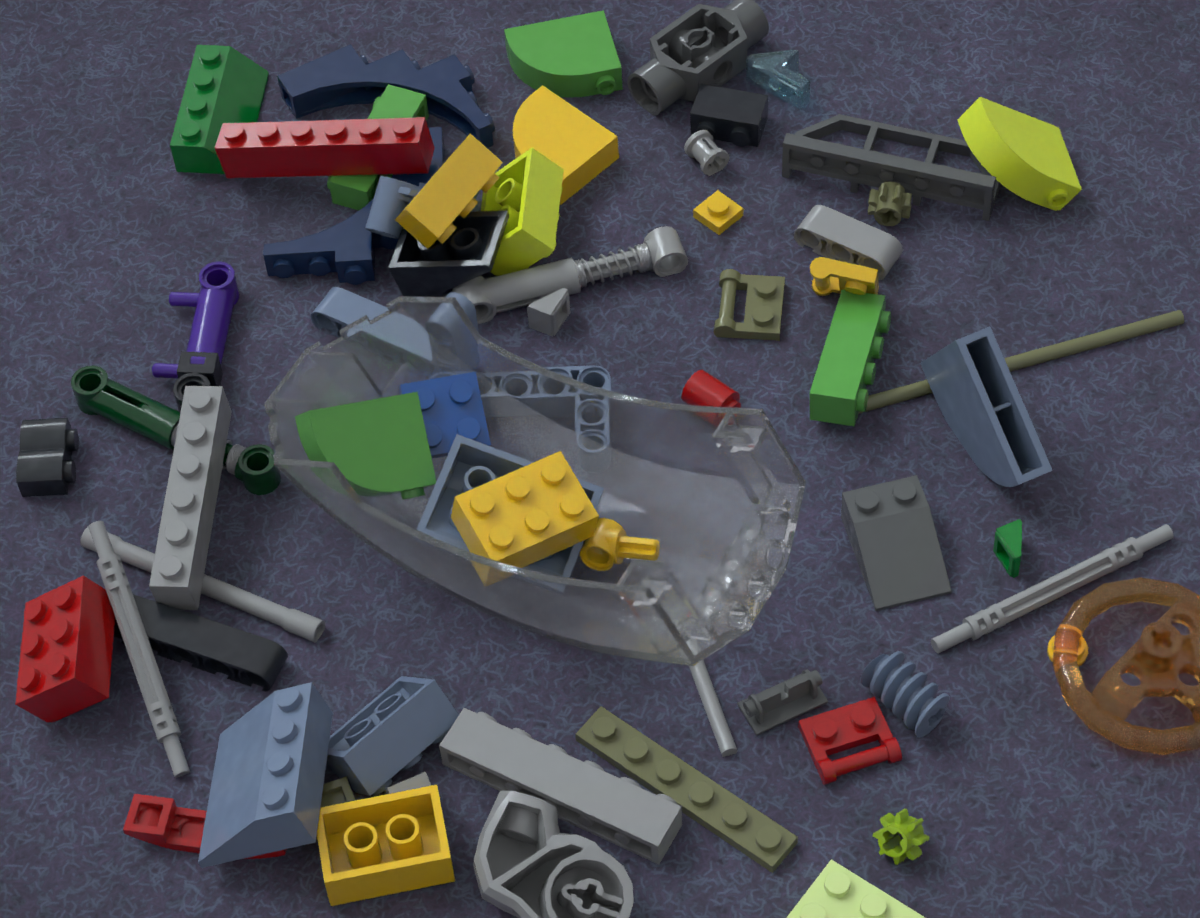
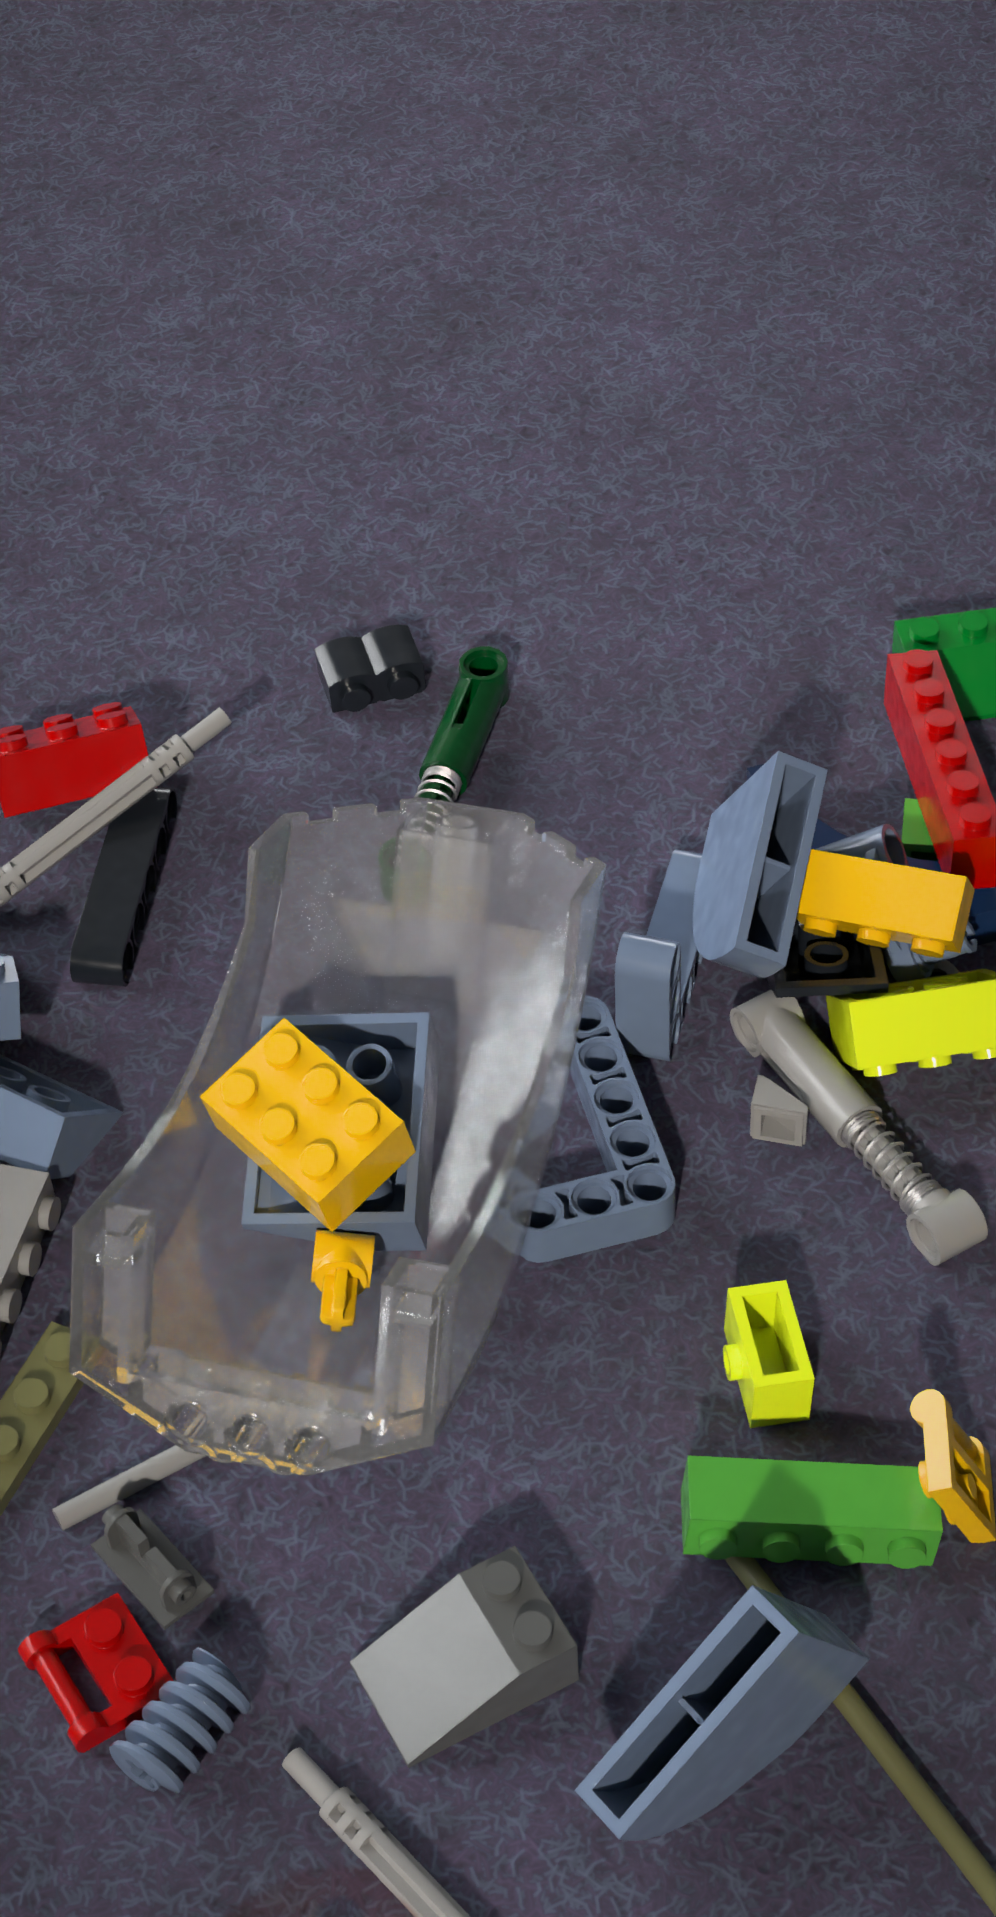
camera: 75 degrees right, 5 degrees down
light grey piece [81,527,325,643] -> none
light grey brick [149,386,232,610] -> none
dark purple piece [152,261,239,412] -> none
bright green brick [295,392,437,500] -> none
blue plate [399,371,491,459] -> none
red brick [681,370,741,425] -> none
olive plate [714,269,785,341] -> none
green slope [993,519,1022,578] -> none
none -> sand blue brick [693,751,828,978]
none -> neon yellow brick [723,1280,815,1428]

